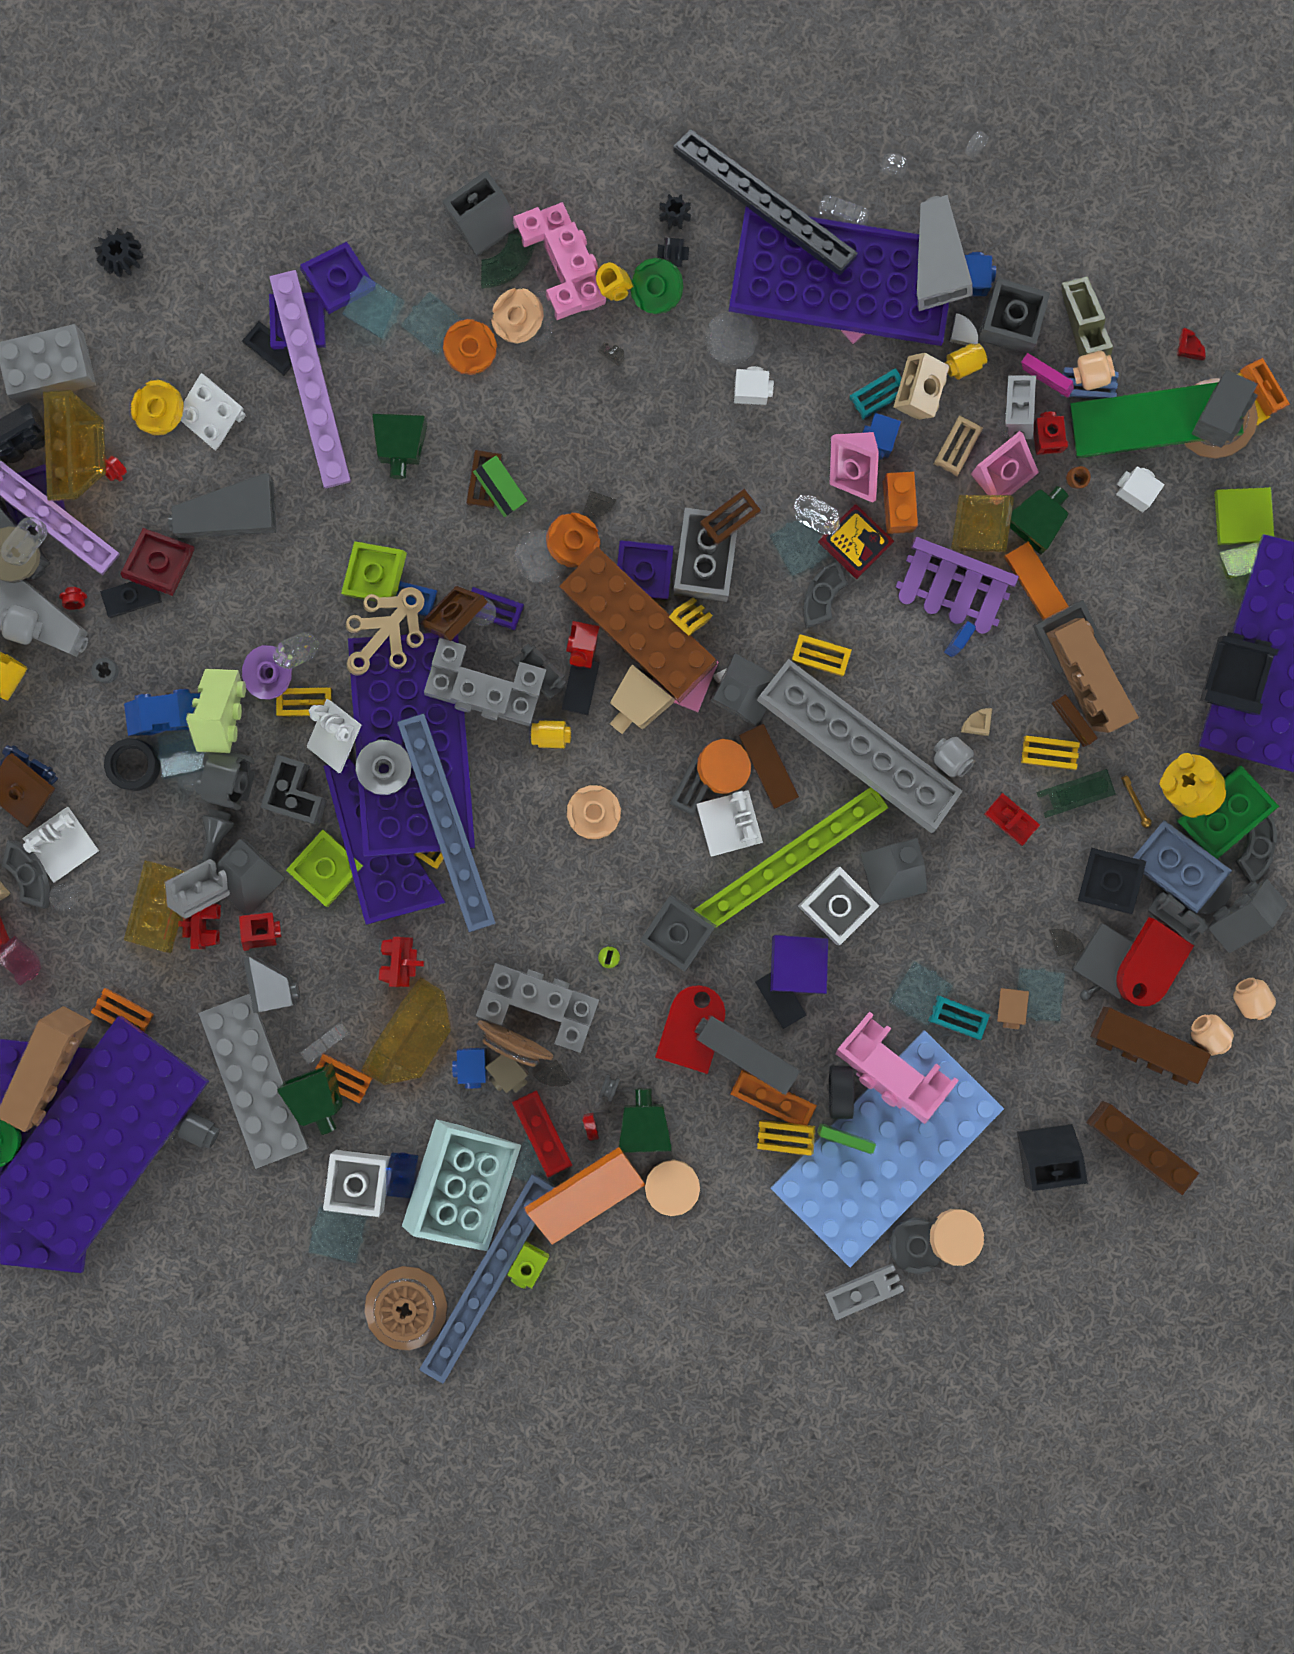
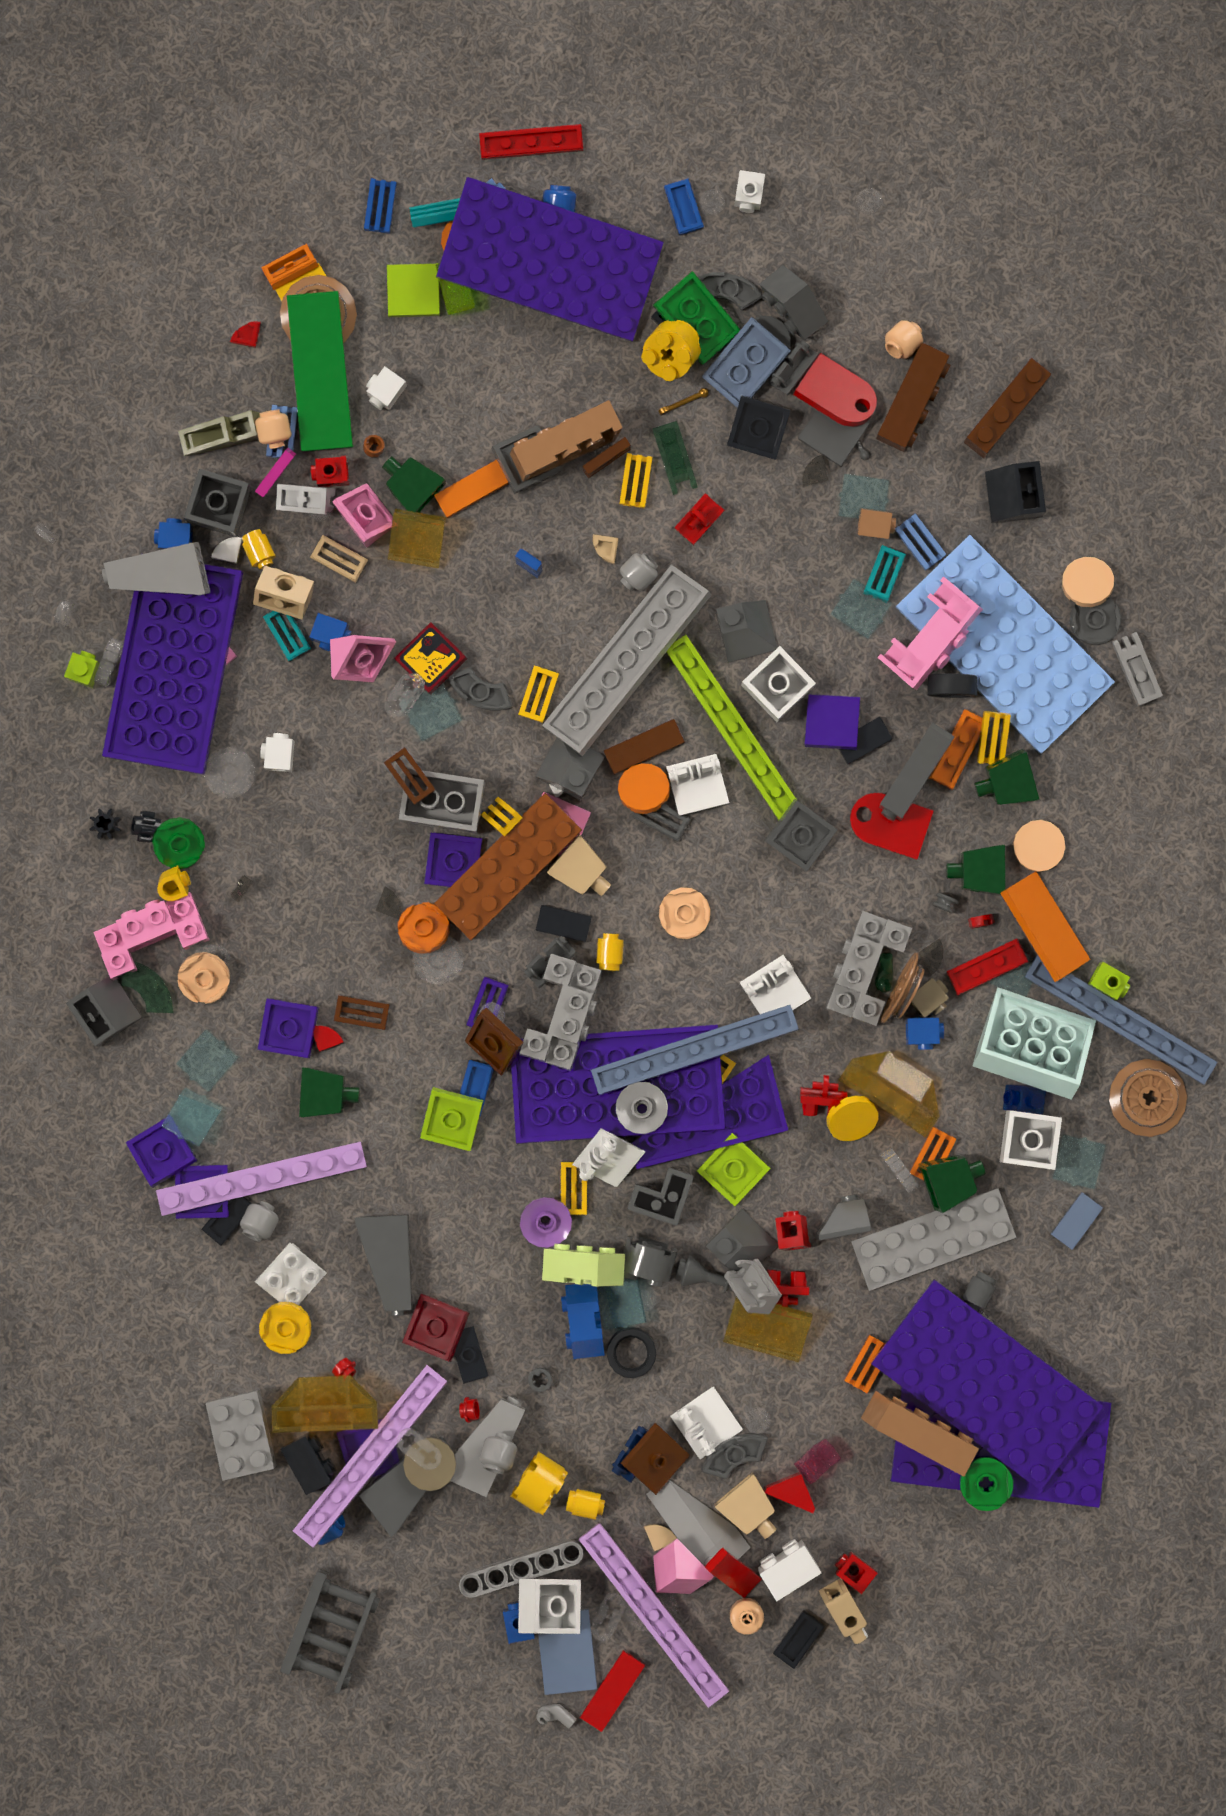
camera: 85 degrees left, 0 degrees up
black gear [94,228,143,278] -> none
clear beam [273,632,320,669] -> none
tan plant [346,587,424,676] -> none
orange tile [443,319,497,375] -> none
bright green tile [473,455,527,517] -> none
red brick [566,621,600,668] -> none
lime hinge [598,946,620,968] -> none
black tile [673,129,858,276] -> none
bright green tile [817,1123,876,1154] -> none
orange brick [883,472,918,534] -> none
medium lavender fence [895,537,1019,634] -> none
dark grey brick [1191,369,1258,448] -> none
black panel [1200,632,1278,715] -> none
light nougat head [1233,978,1276,1020] -> none
none -> lime brick [64,651,101,689]
none -> light grey head [240,1201,279,1242]
none -> dark purple tile [257,998,319,1059]
none -> red tile [313,1026,344,1052]
none -> white hinge [740,955,811,1014]
none -> yellow tile [826,1096,878,1141]
none -> clear green arm [874,952,893,993]
none -> medium blue tile [895,514,946,571]
none -> dark green torso [974,749,1039,805]
none -> sand blue tile [1051,1192,1103,1250]

